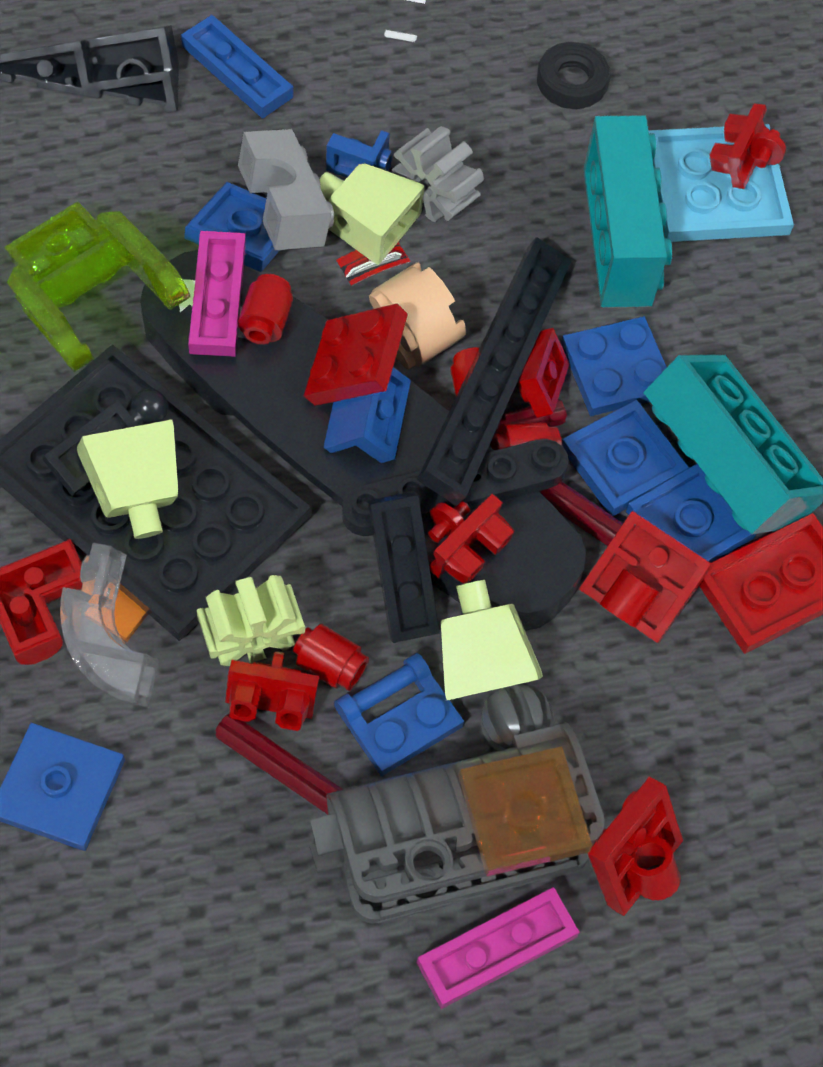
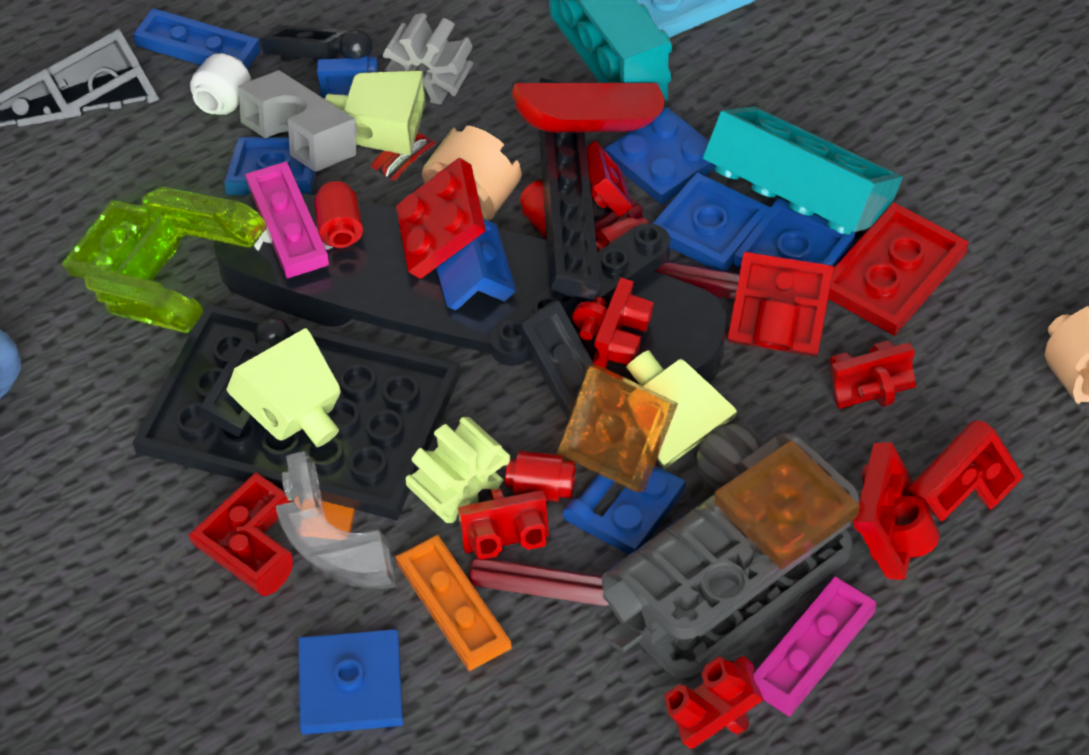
camera: 15 degrees left, 10 degrees down
none -> white head [190,53,251,115]
none -> black plate [260,26,373,63]
none -> orange tile [396,535,512,671]
none -> red brick [512,83,664,133]
none -> clear orange plate [557,365,678,492]
none -> red hips [664,655,764,750]
none -> red hips [830,340,916,409]
none -> red brick [908,420,1024,522]

